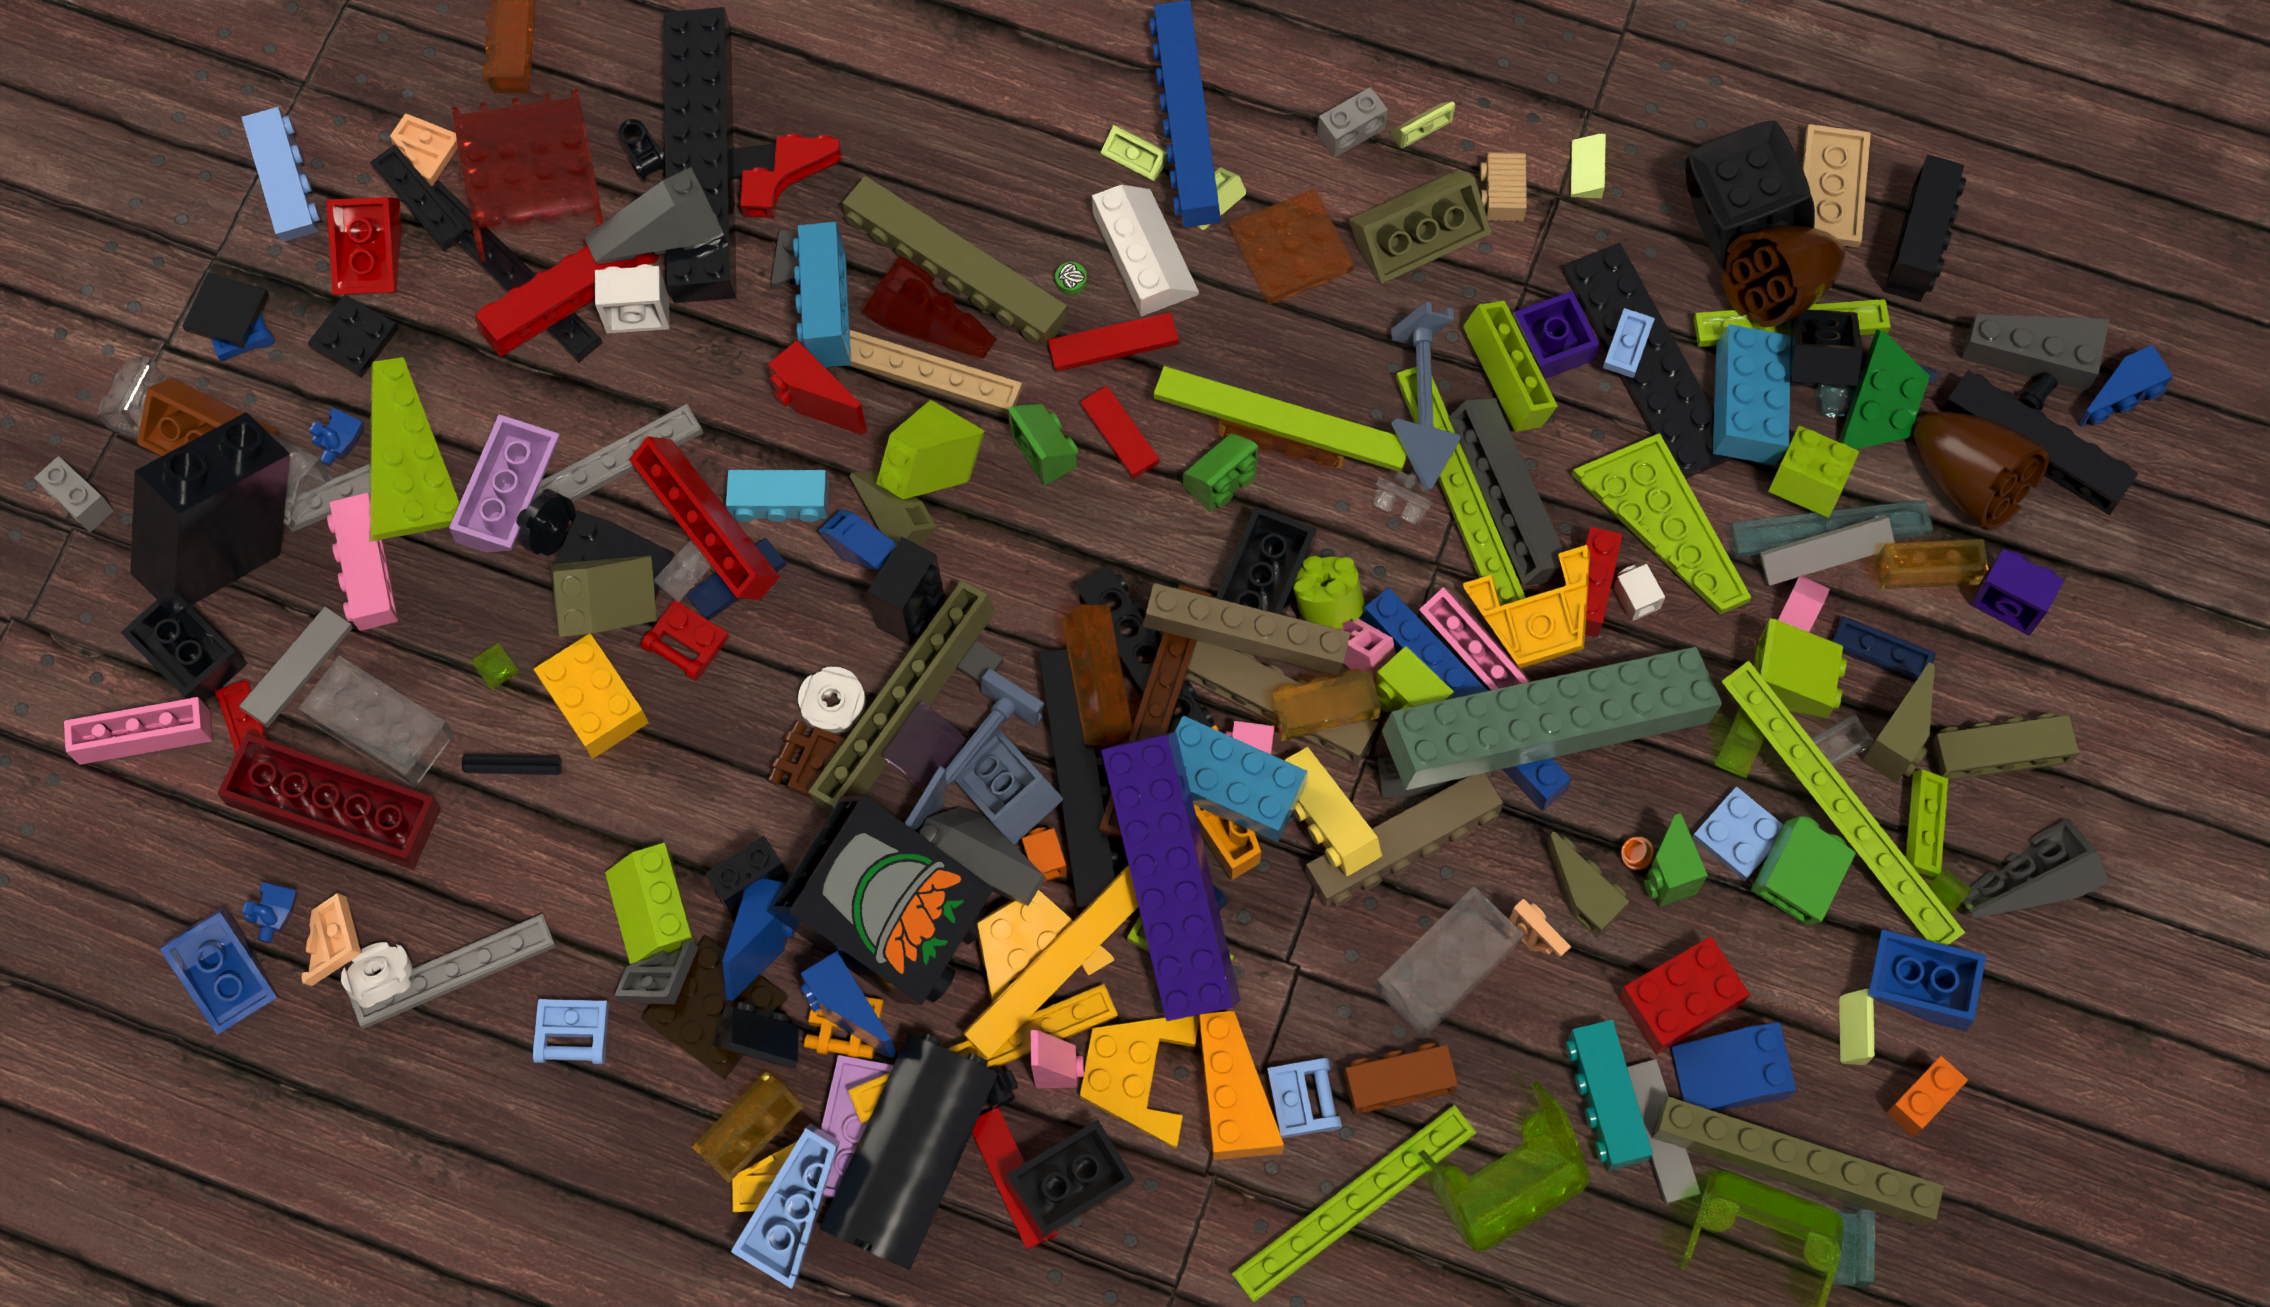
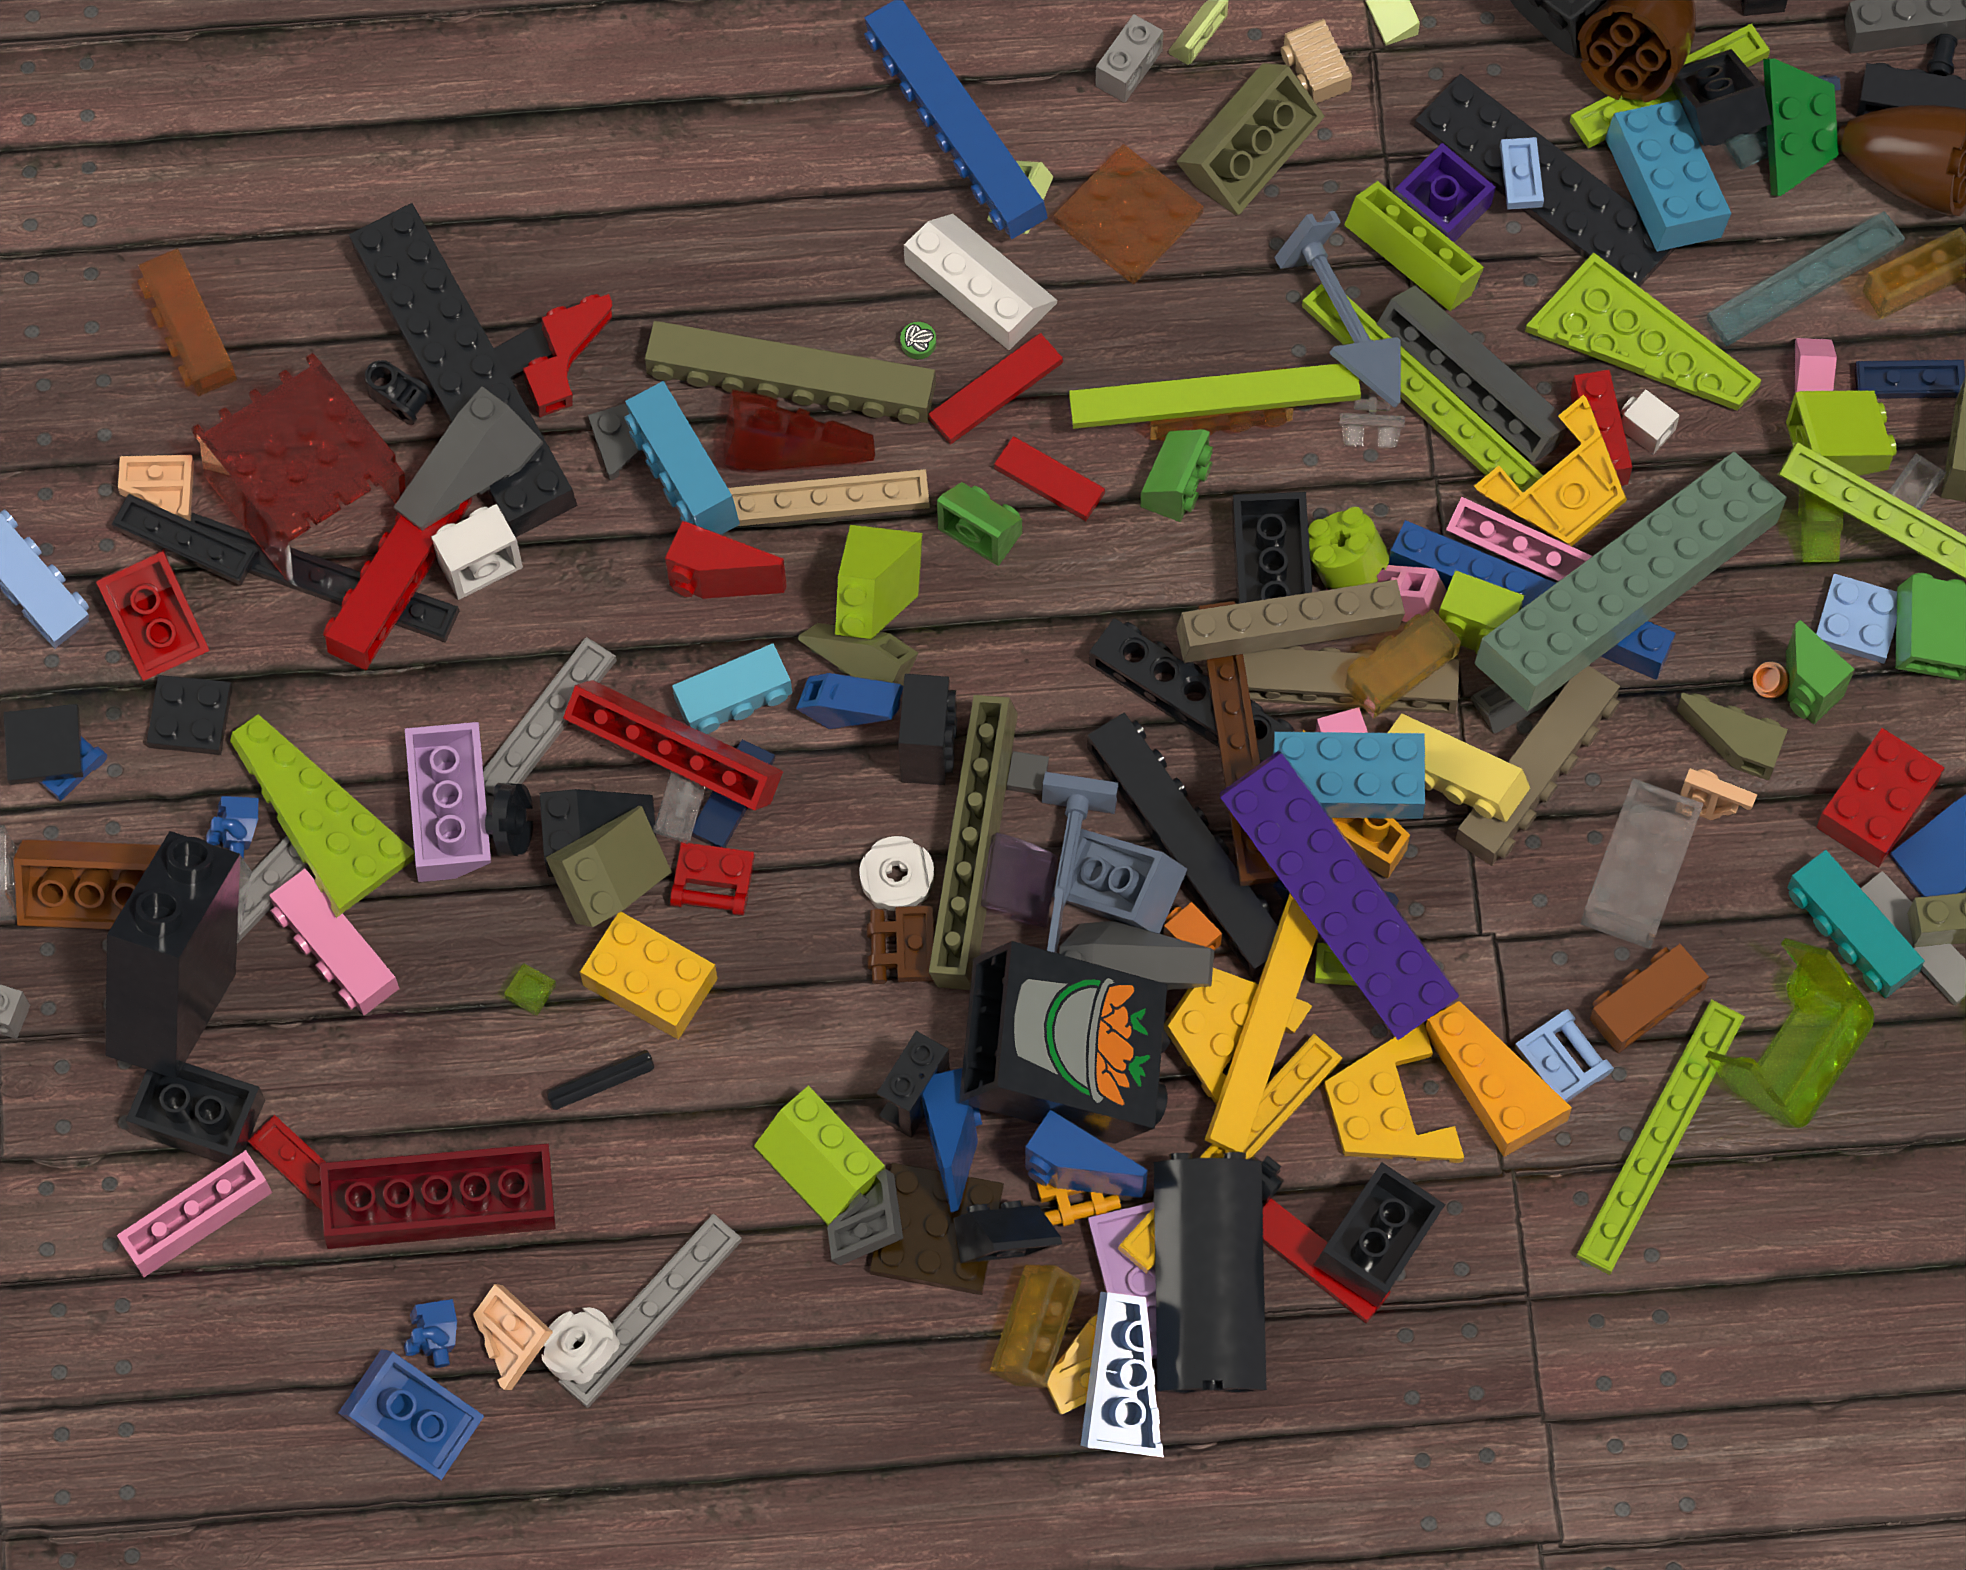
camera: 25 degrees left, 0 degrees up
light grey tile [239,607,353,728] -> none
clear brick [298,656,455,788] -> none
light blue plate [533,999,609,1064] -> none
bright pink slope [1031,1030,1084,1089] -> none
clear orange brick [1062,605,1133,745] -> none
yellowish green slope [1100,125,1168,181] -> none
light grey tile [1759,515,1896,586] -> none
lime brick [1768,425,1860,518] -> none

